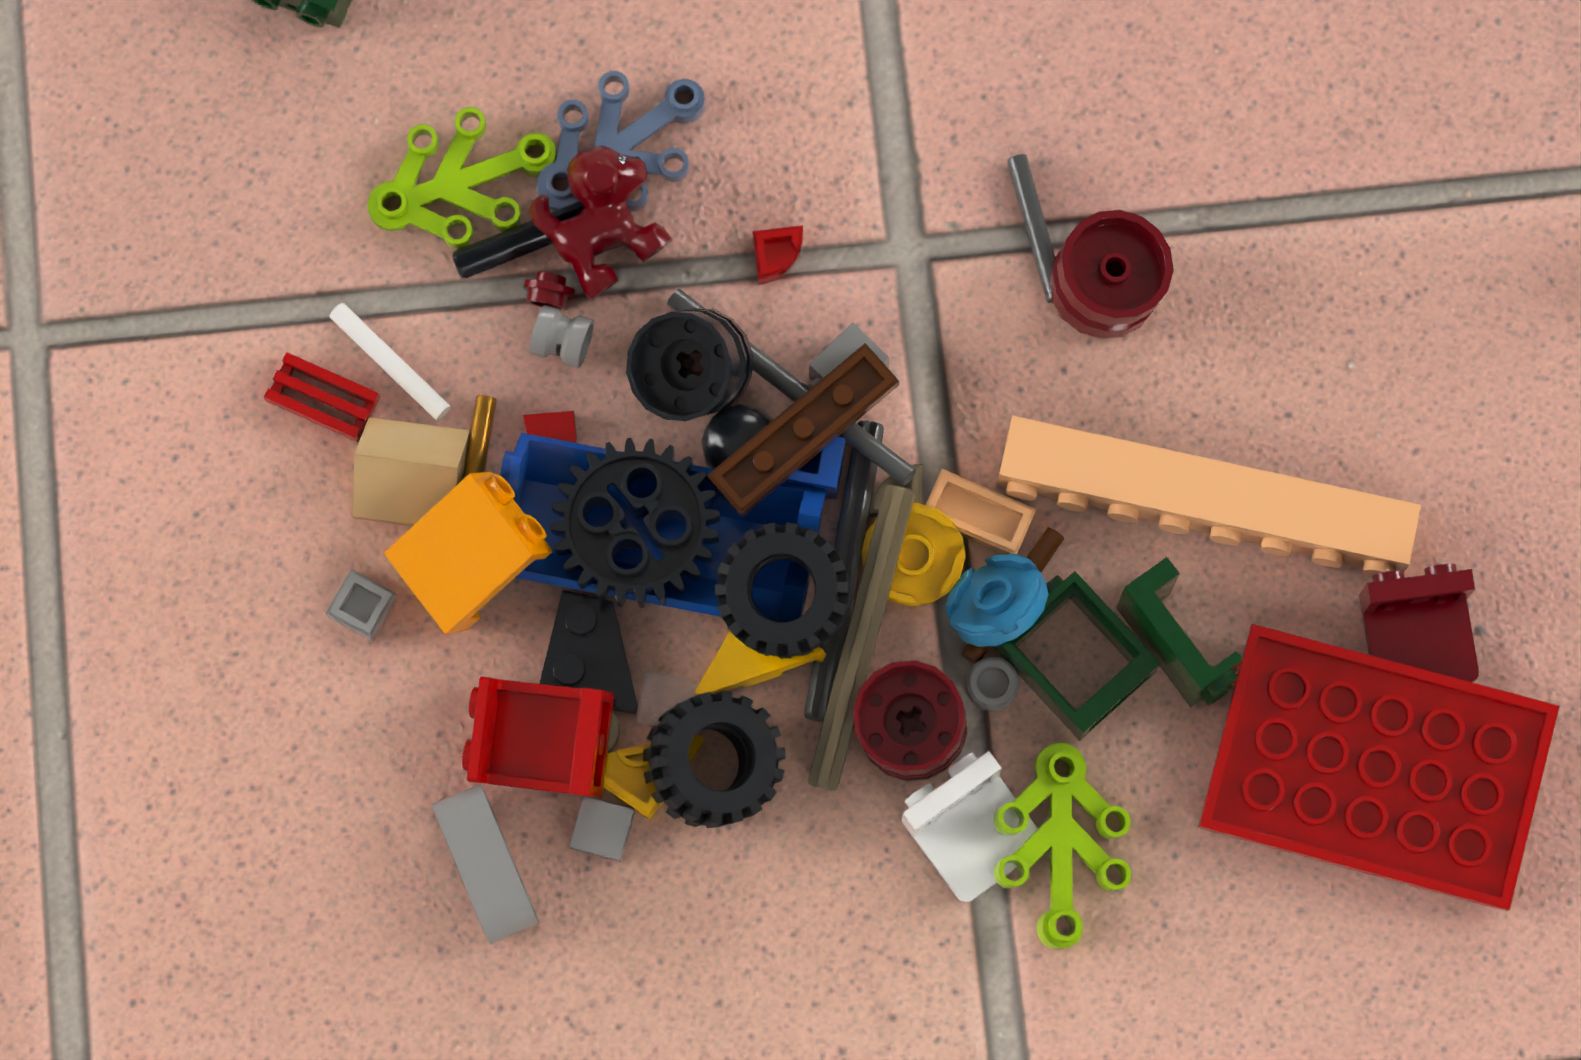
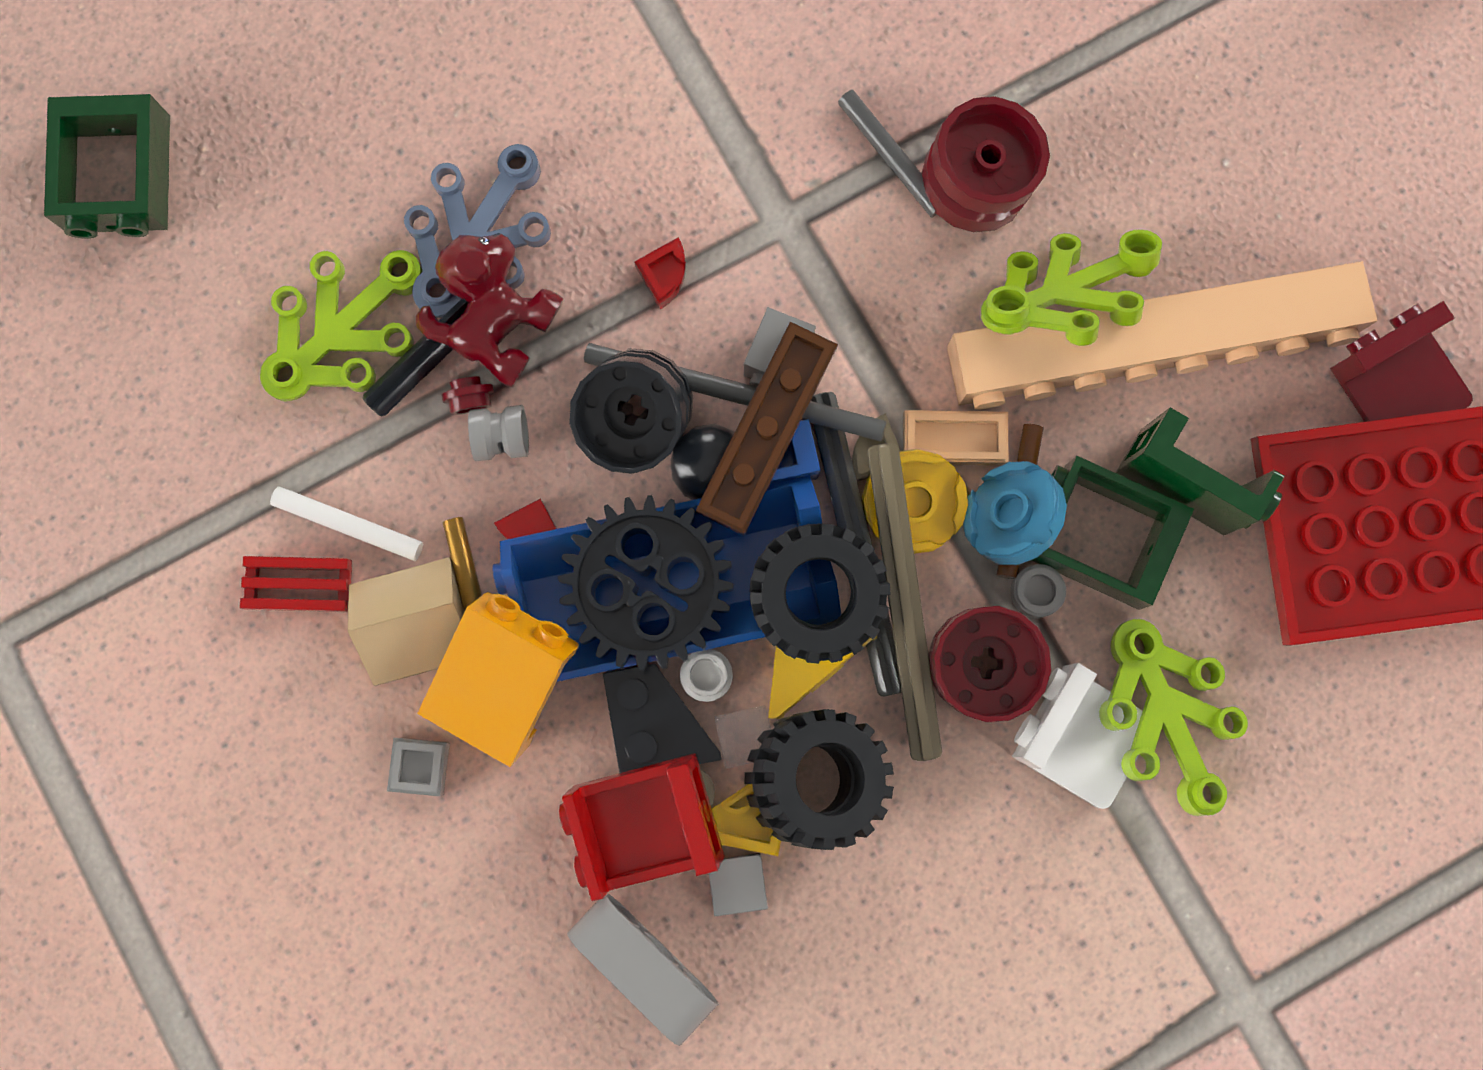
camera: 25 degrees left, 5 degrees up
none -> white plate [680,649,733,702]
none -> lime plant [981,230,1162,346]

